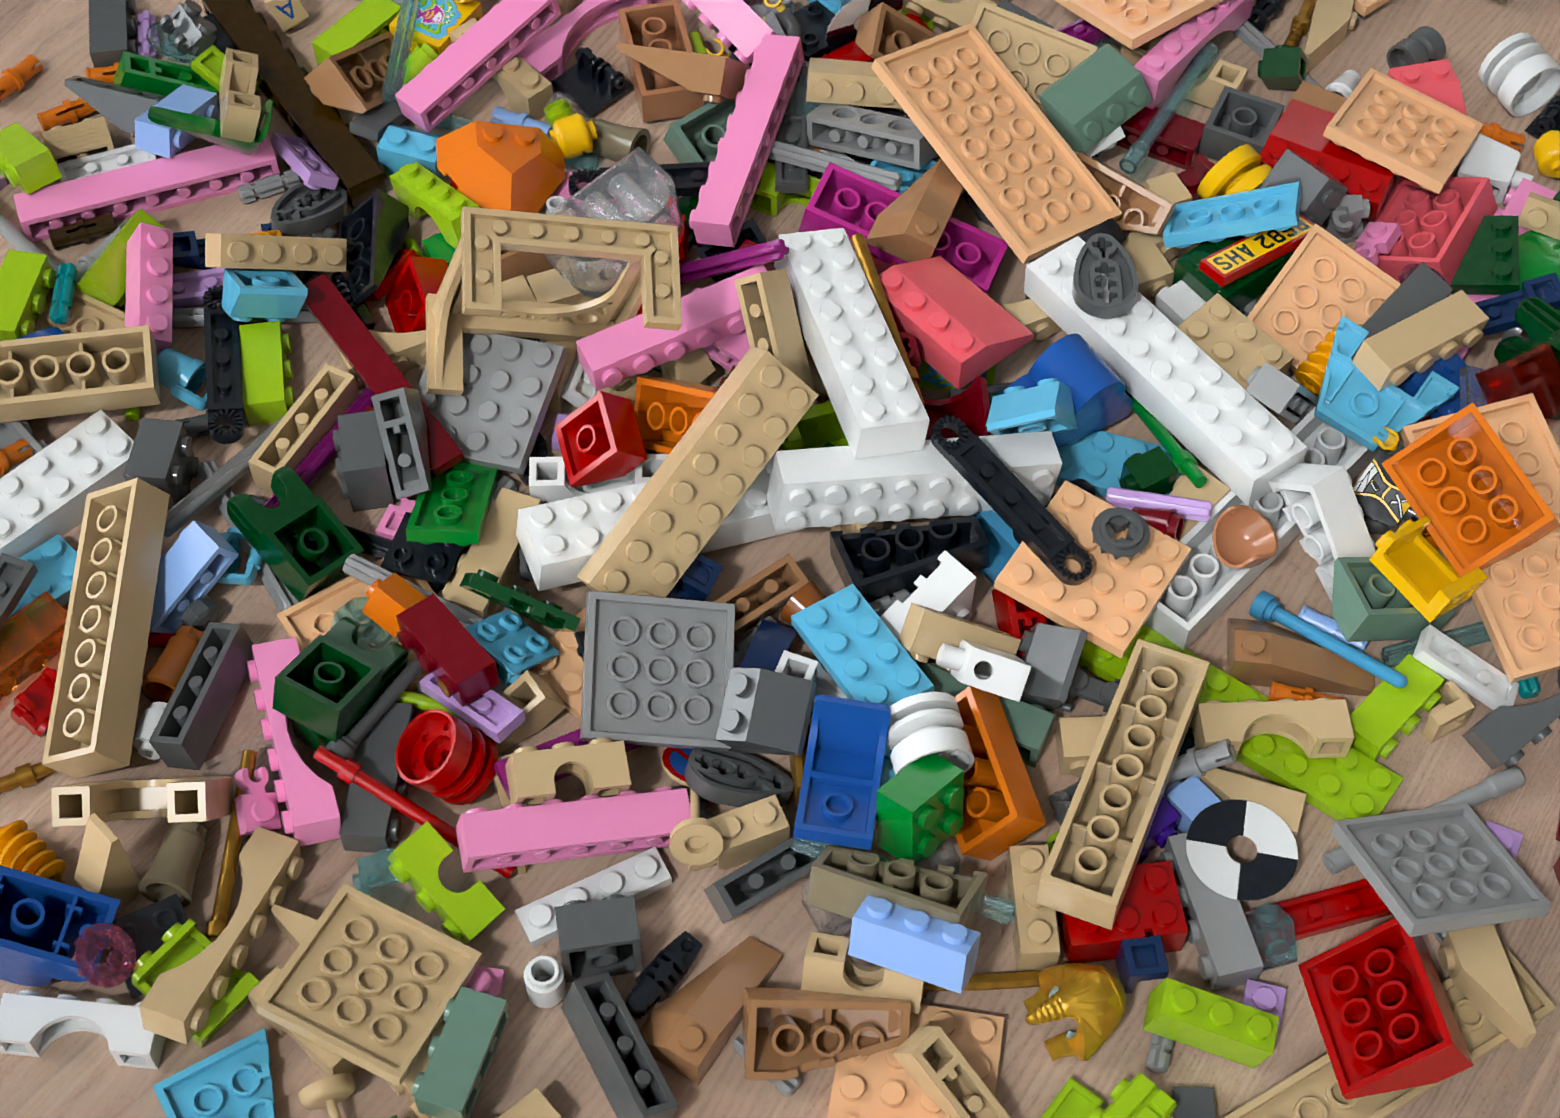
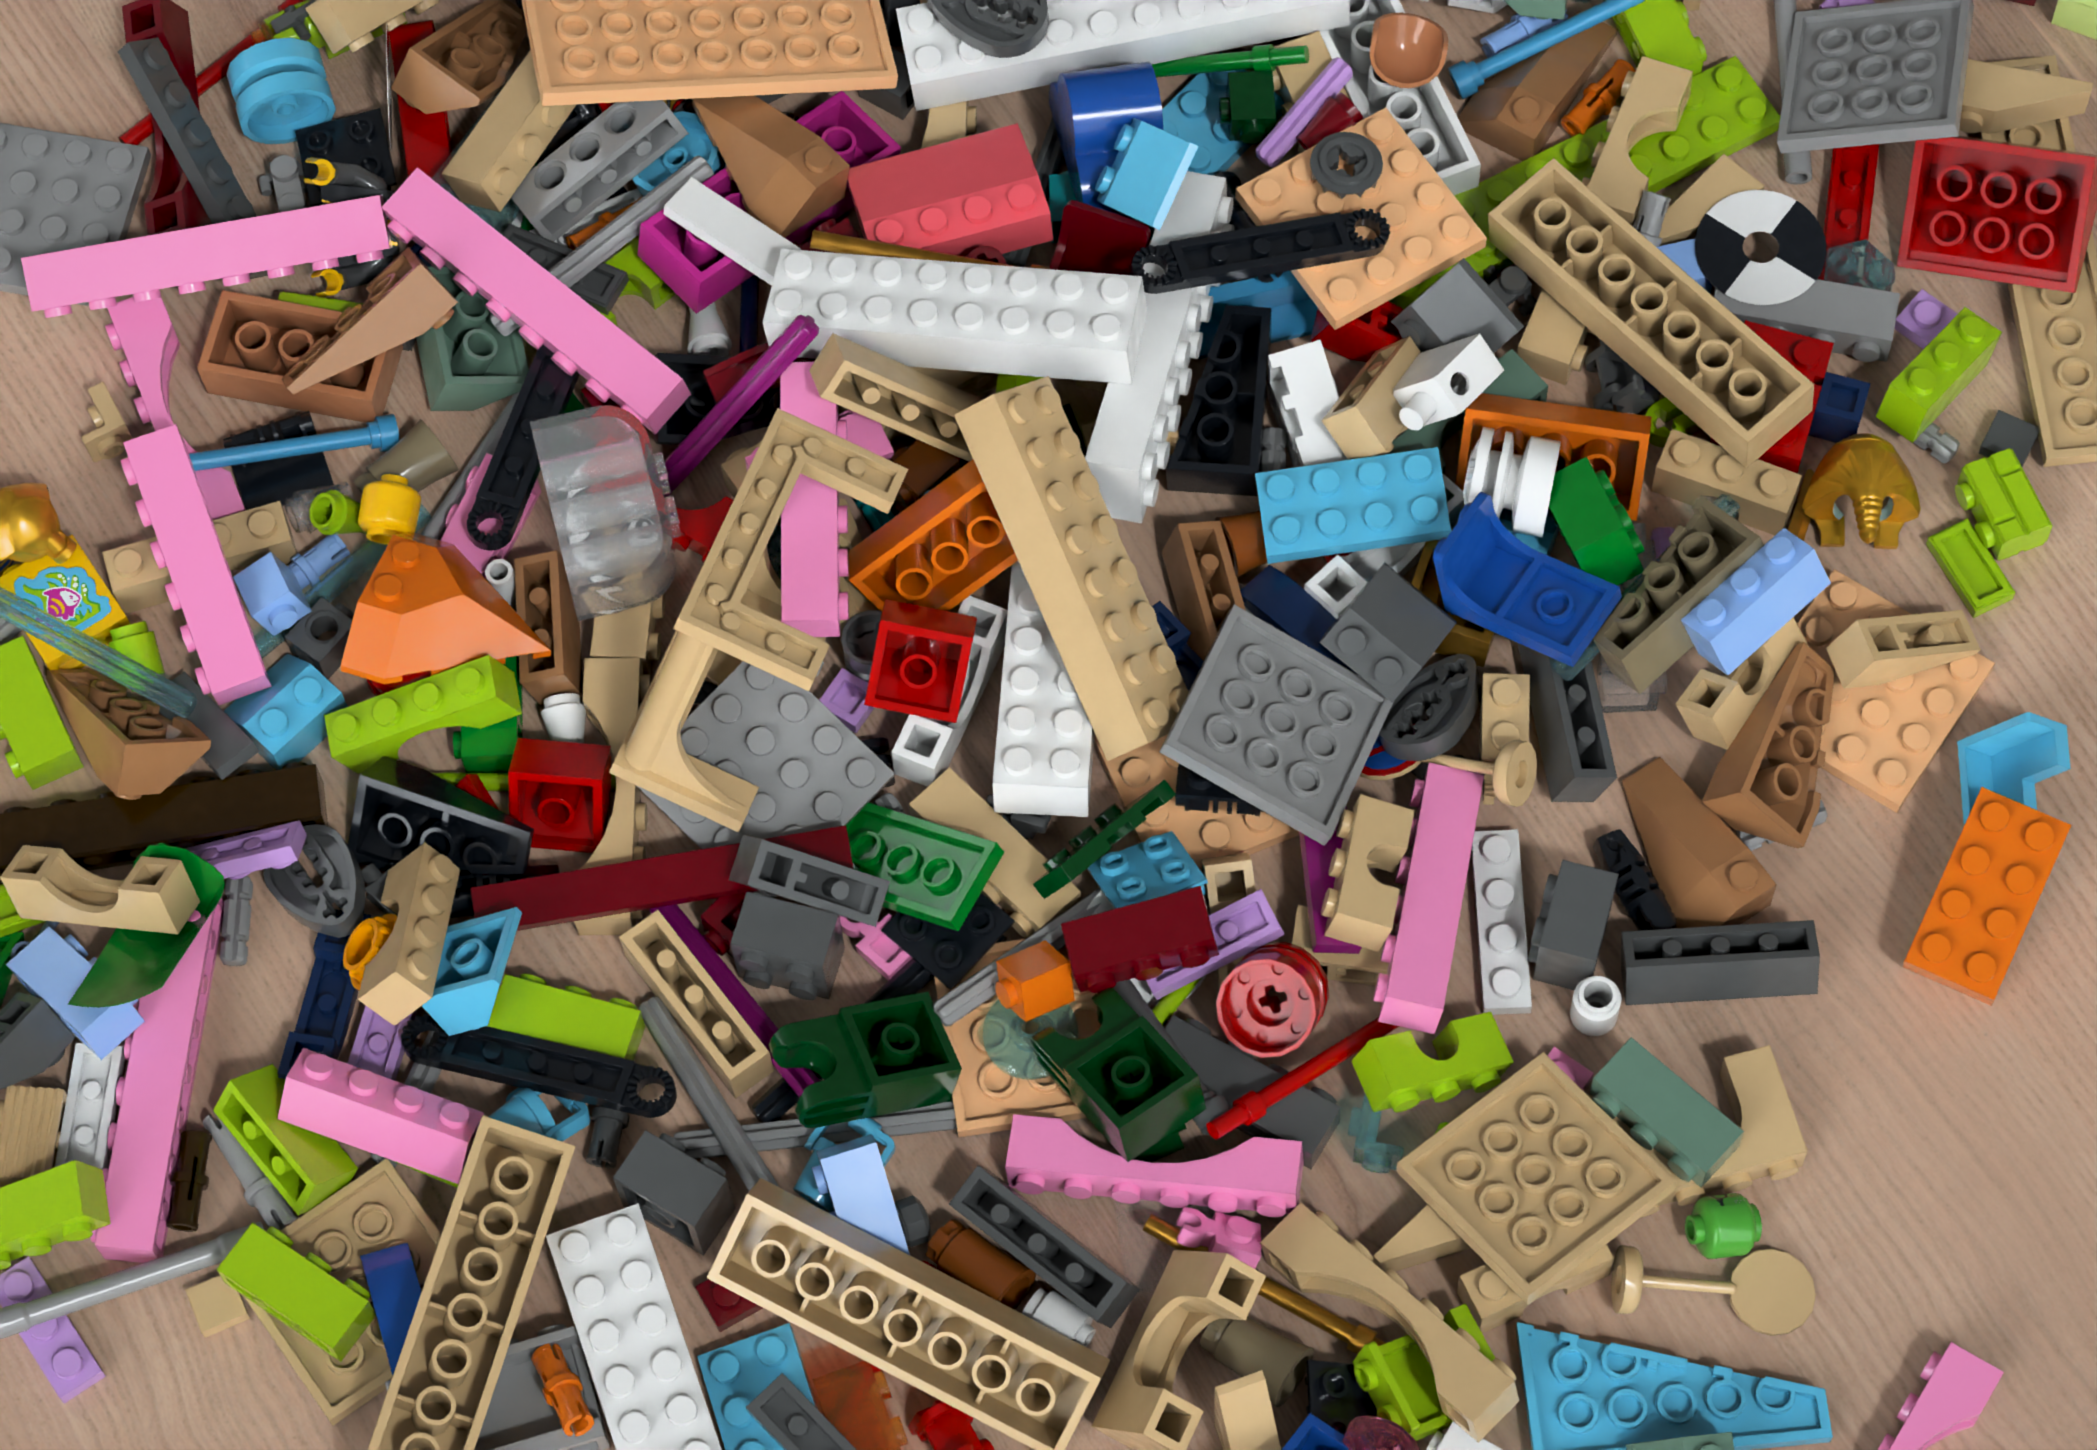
camera: 60 degrees left, 10 degrees up
teal axle [49,263,78,324] -> none
none -> dark azure piece [189,414,400,471]
none -> light blue brick [233,551,312,636]
none -> white tile [663,177,801,286]

